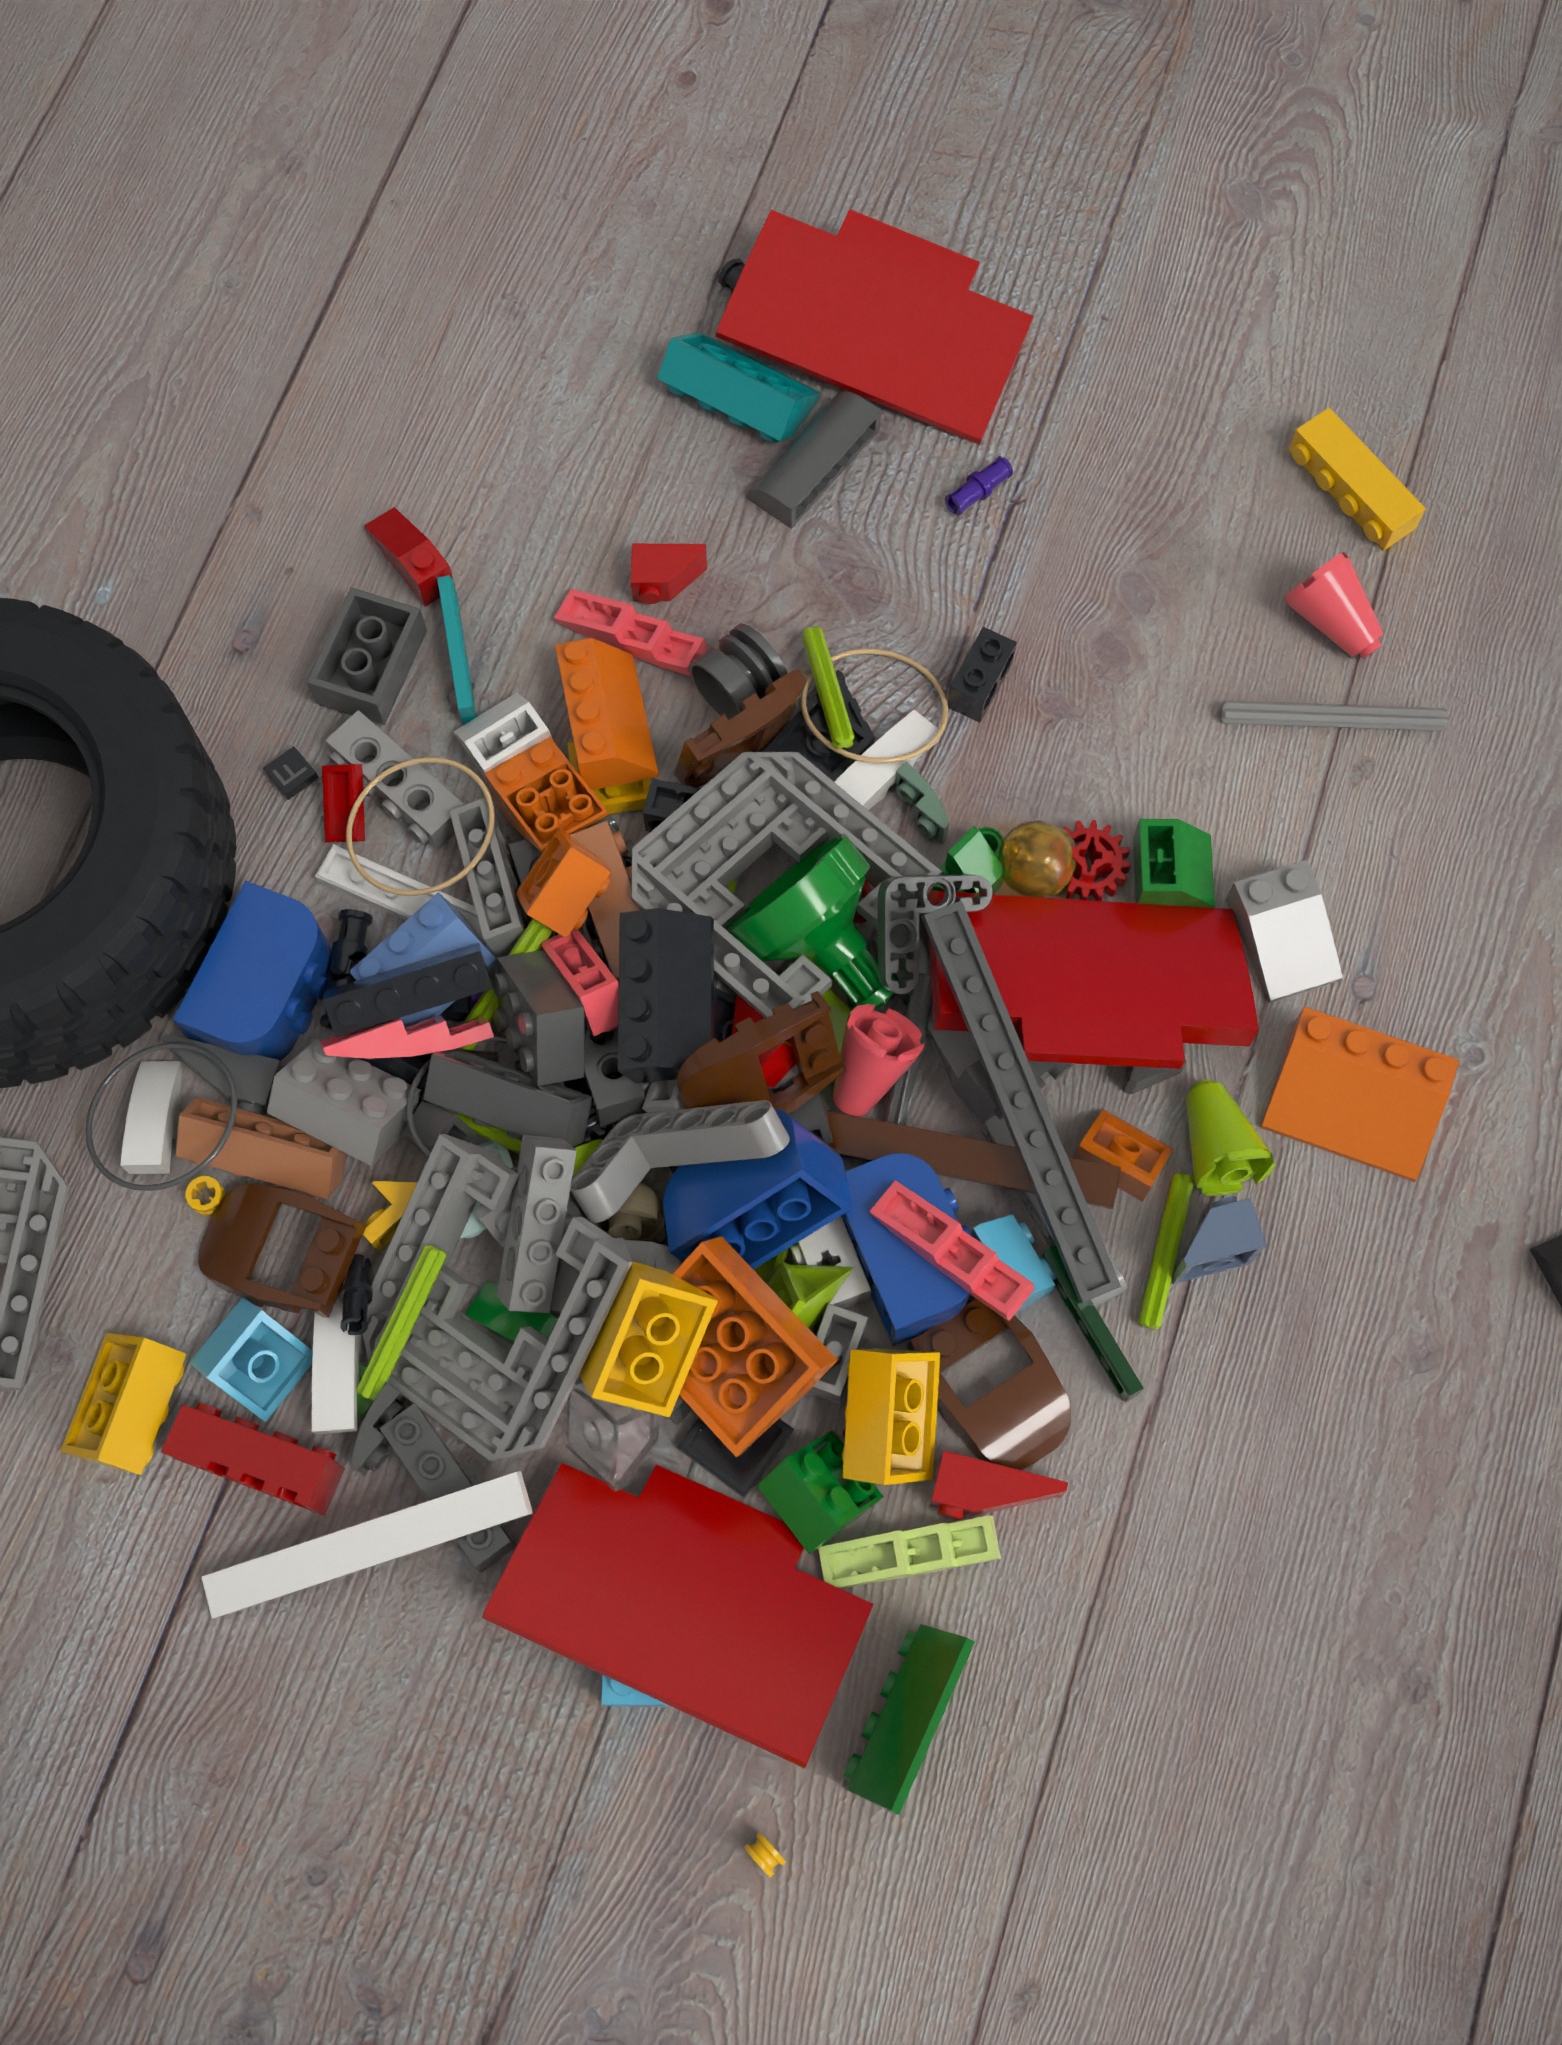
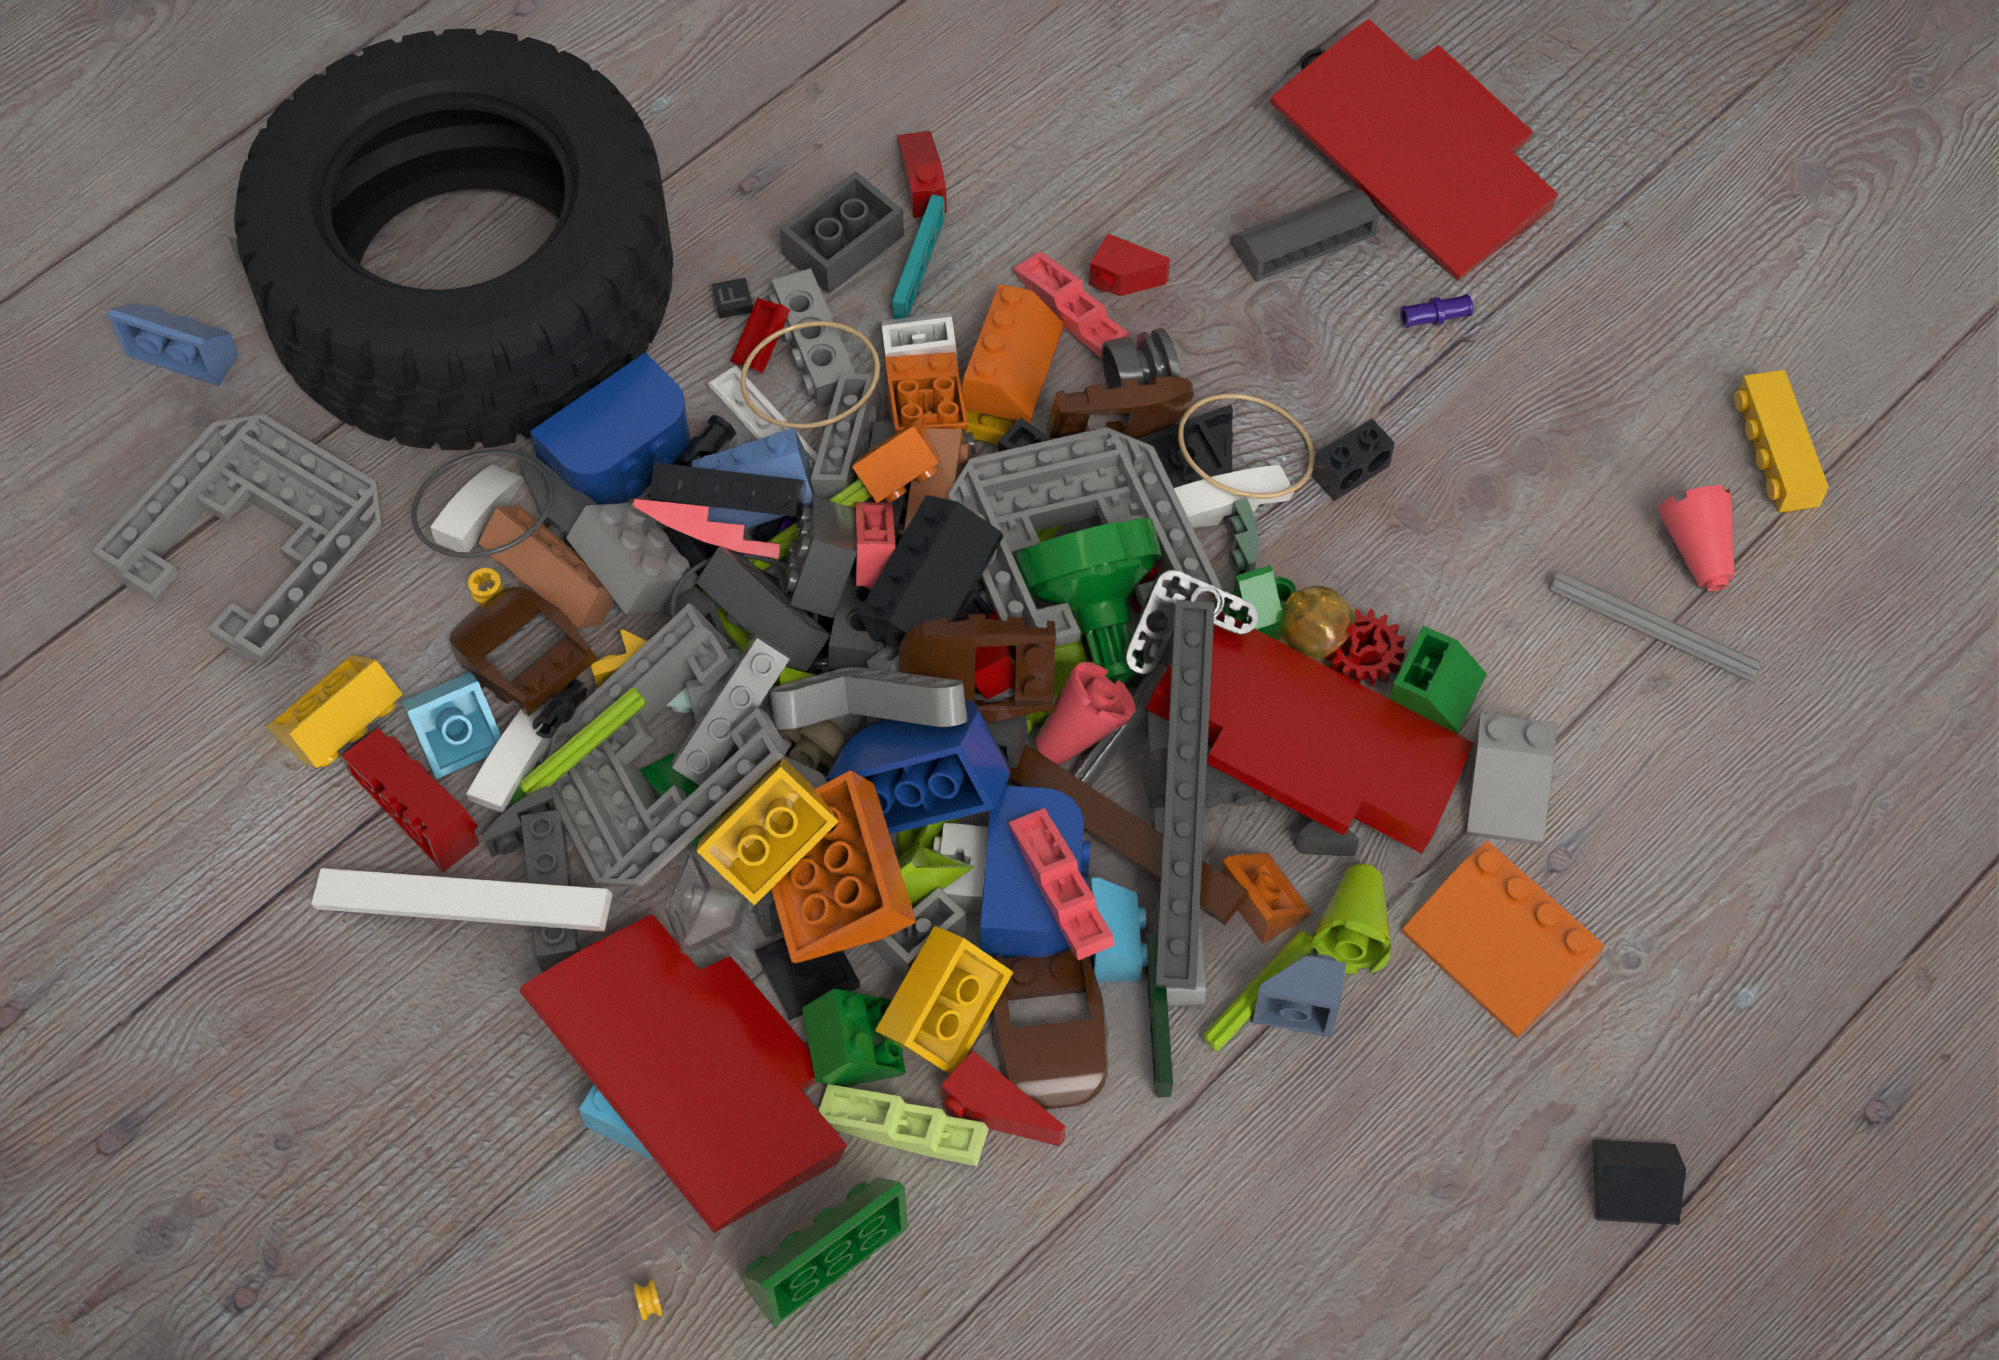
camera: 25 degrees right, 10 degrees down
teal slope [657,332,821,443] -> none
lime axle [802,626,854,749] -> none

